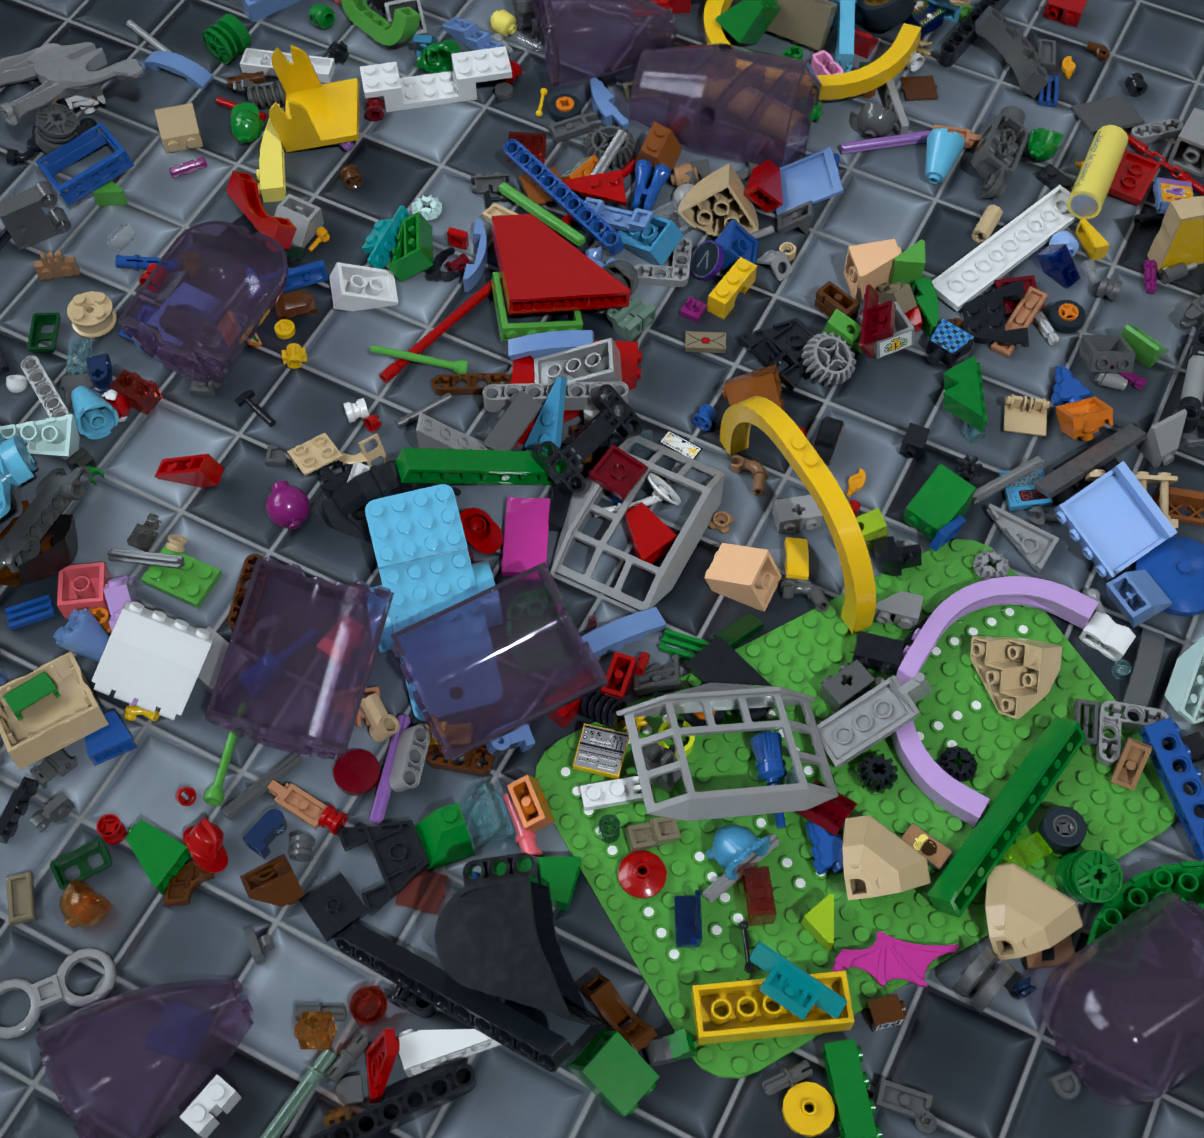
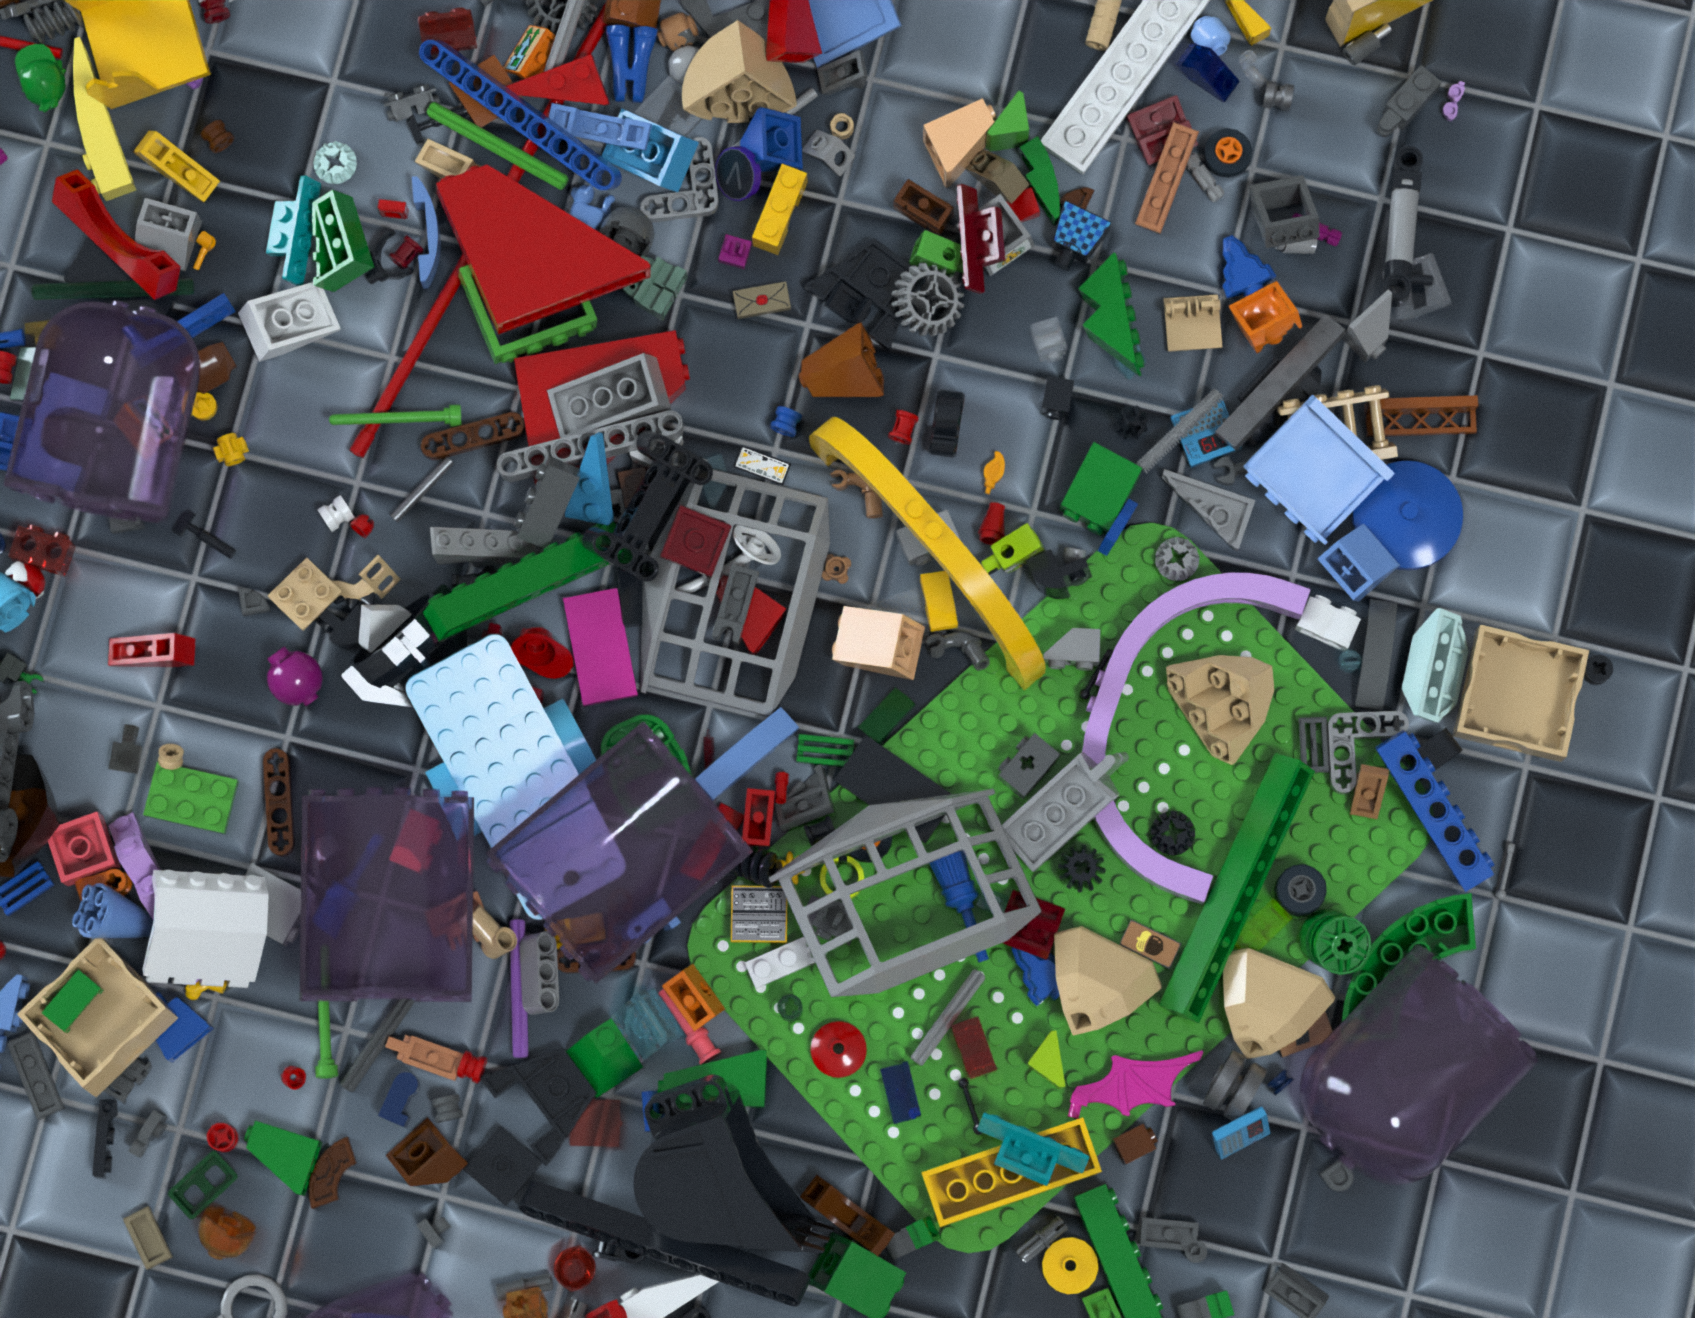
camera: 10 degrees left, 20 degrees up
axle [107,548,185,569] -> none
red piece [183,818,228,873] -> none
dark red tile [333,749,381,796] -> none
medium blue slope [508,330,594,360] -> none
dark tan slope [625,817,681,852] -> none
dark azure hair [705,824,771,880] -> none
black brick [851,631,904,675] -> none
black wing [963,279,1029,347] -> none
light grey piece [1084,588,1107,614] -> none
bright green slope [1121,324,1169,369] -> none
magenta axle [1144,259,1157,294] -> none
none -> yellow slope [133,131,220,202]
none -> dark grey plate [712,564,759,646]
none -> clear brick [1030,317,1067,363]
none -> dark azure tile [1212,1107,1271,1160]

